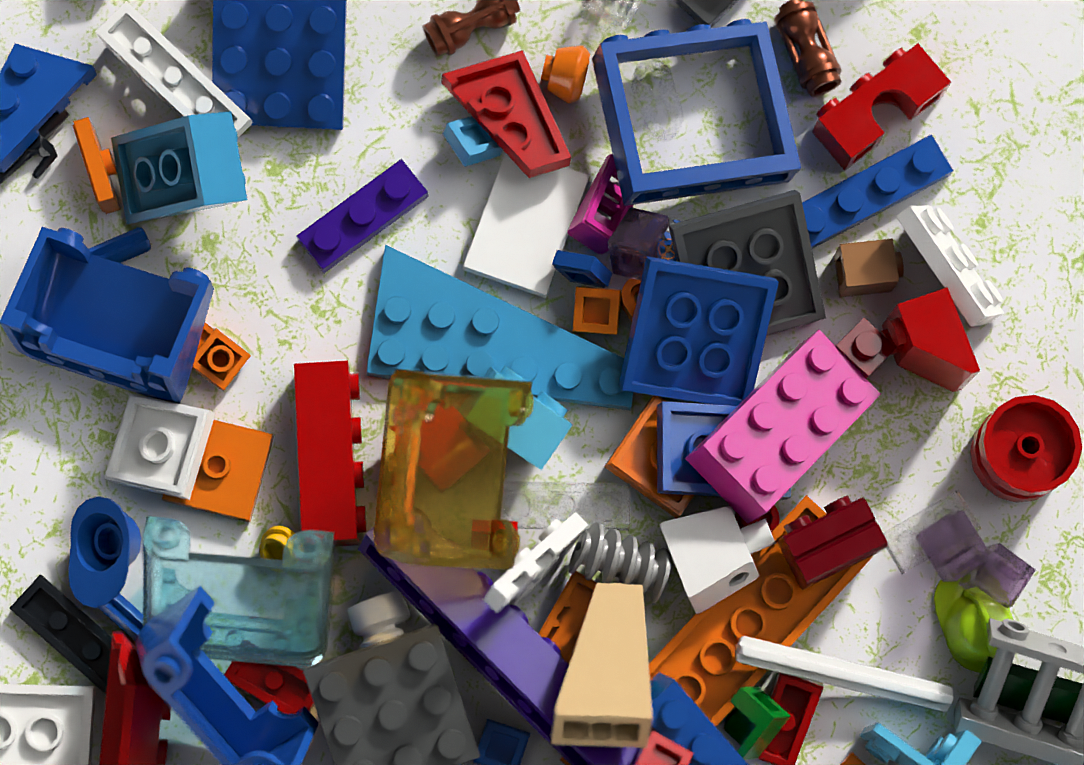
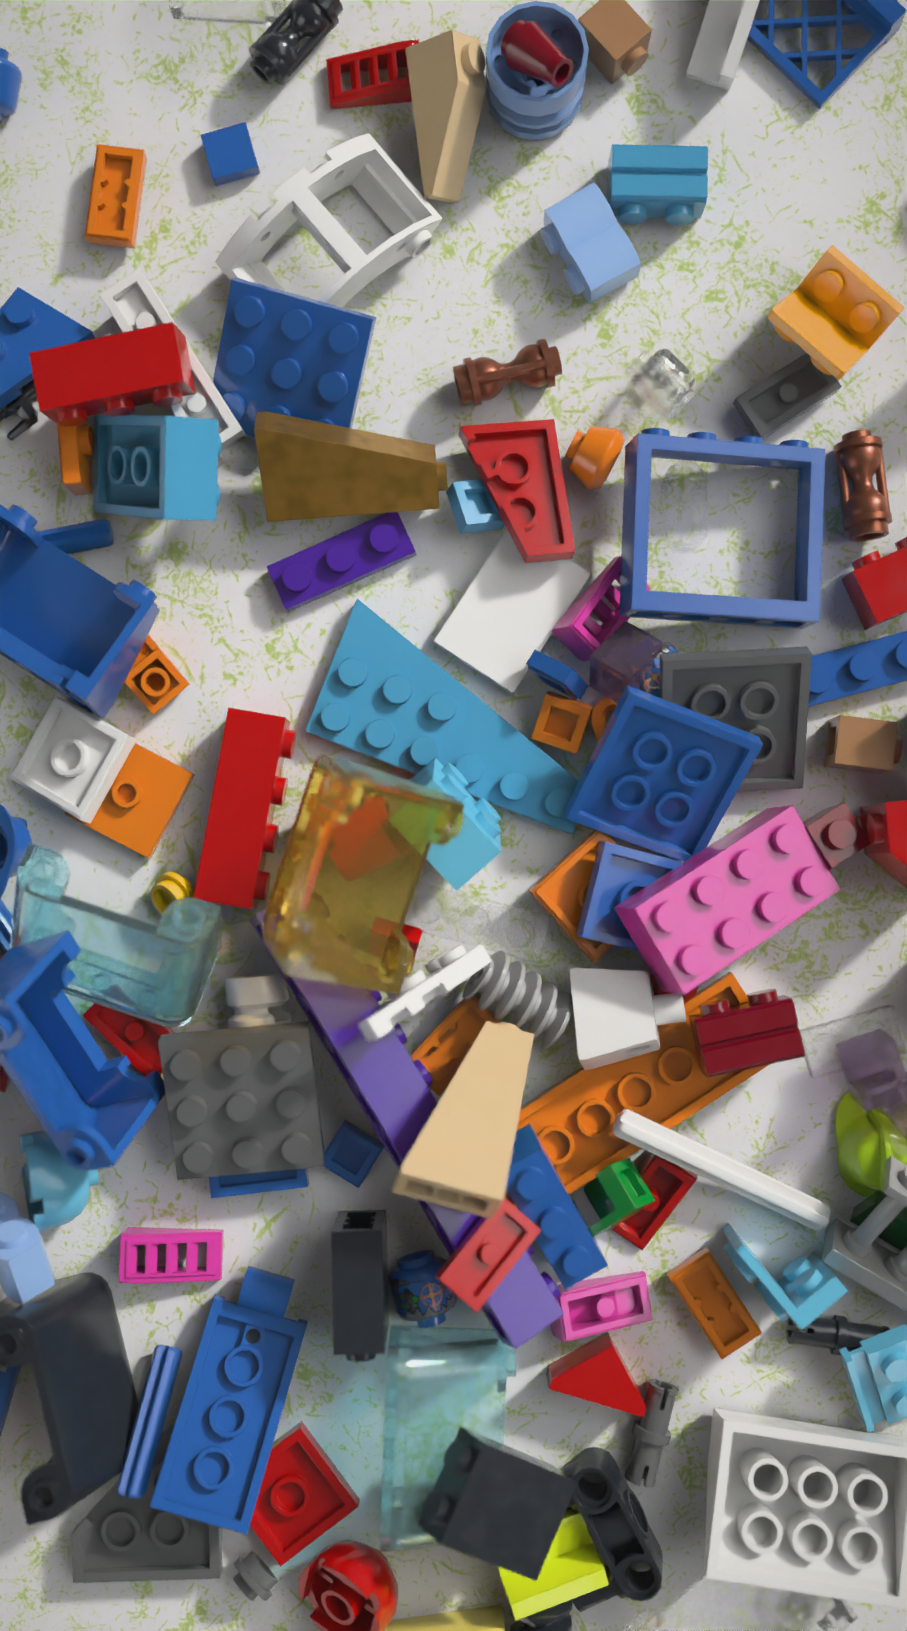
camera: 25 degrees right, 10 degrees up
none -> red brick [29,322,196,427]
none -> pearl gold slope [254,411,448,522]

